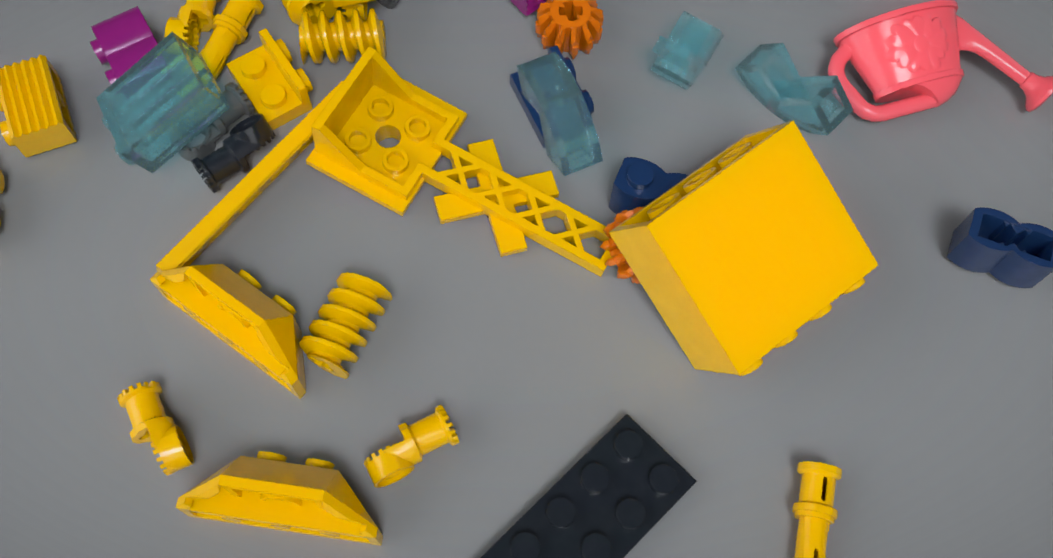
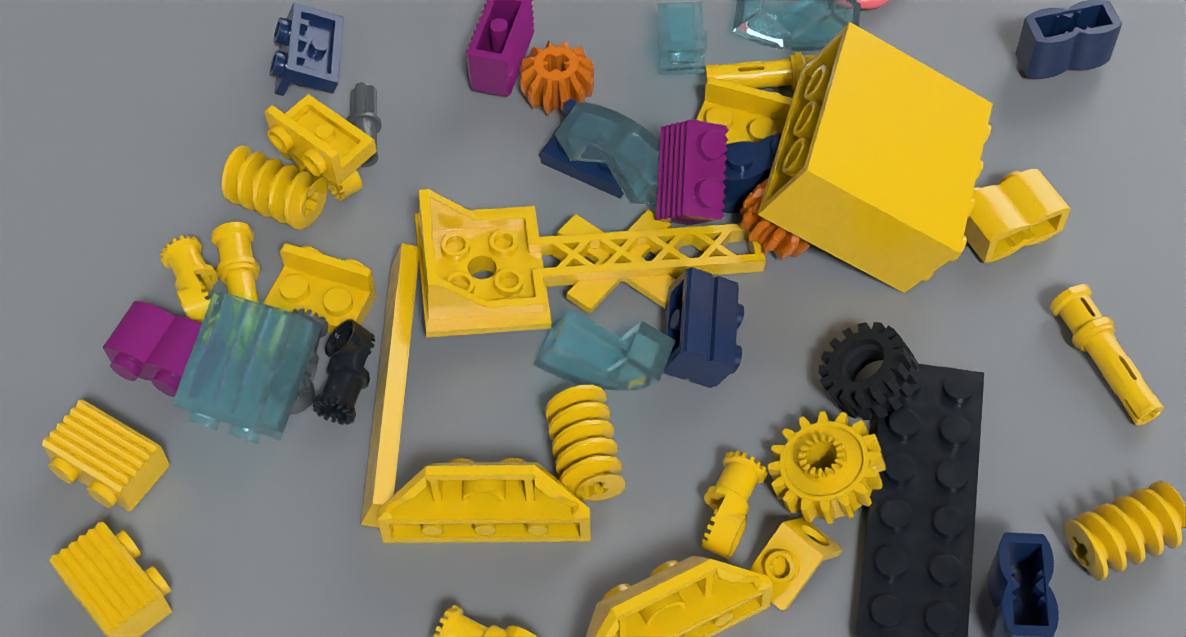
camera: 30 degrees left, 10 degrees down
yellow piece [299,8,387,65] -> none
none -> clear light blue brick [533,308,676,391]
none -> magenta brick [656,120,729,225]
none -> dark blue brick [663,267,744,388]
none -> yellow bracket [696,77,793,145]
none -> yellow pin [705,51,816,90]
none -> yellow bracket [749,517,843,610]
none -> yellow gear [768,411,886,524]
none -> black tyre [818,322,919,420]
none -> yellow brick [964,169,1071,263]

